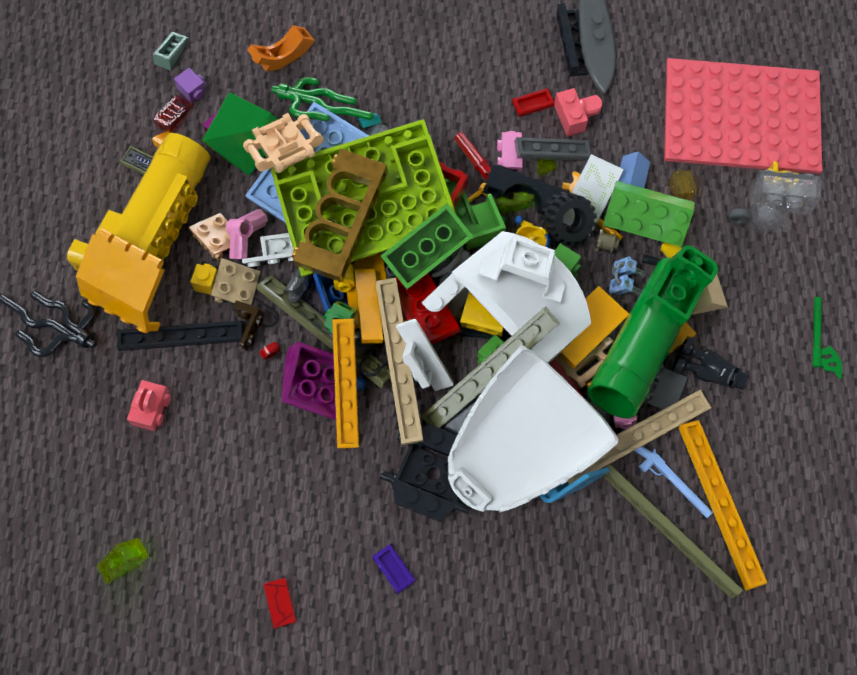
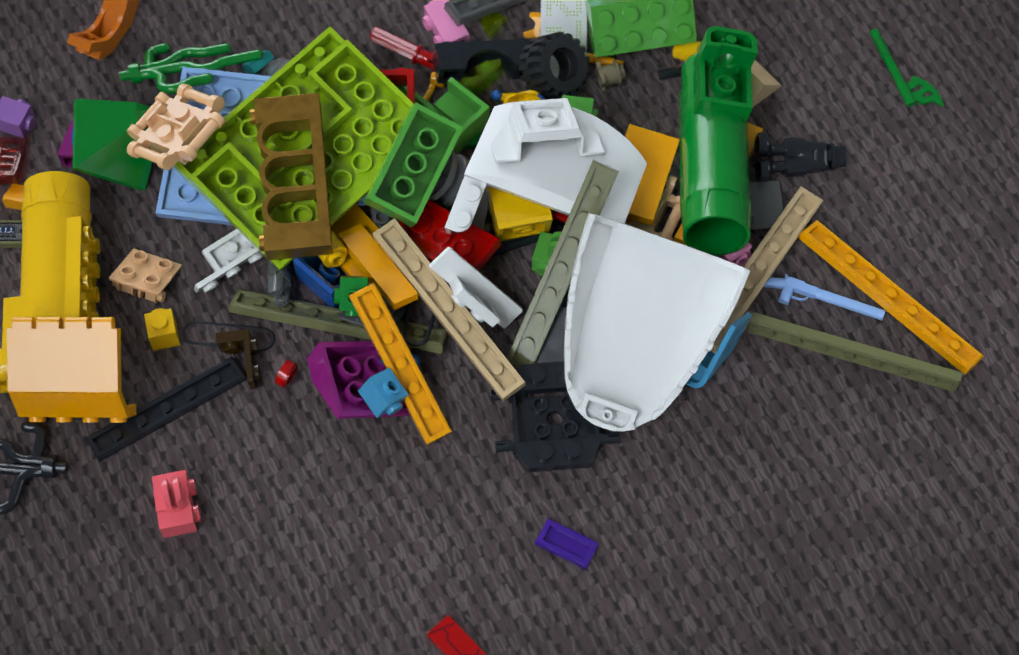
camera: 25 degrees left, 5 degrees down
tan hinge [211,258,260,305] -> none
bright pink piece [226,209,268,259] -> none
light blue piece [609,256,646,296] -> none
none -> dark azure brick [358,368,409,418]

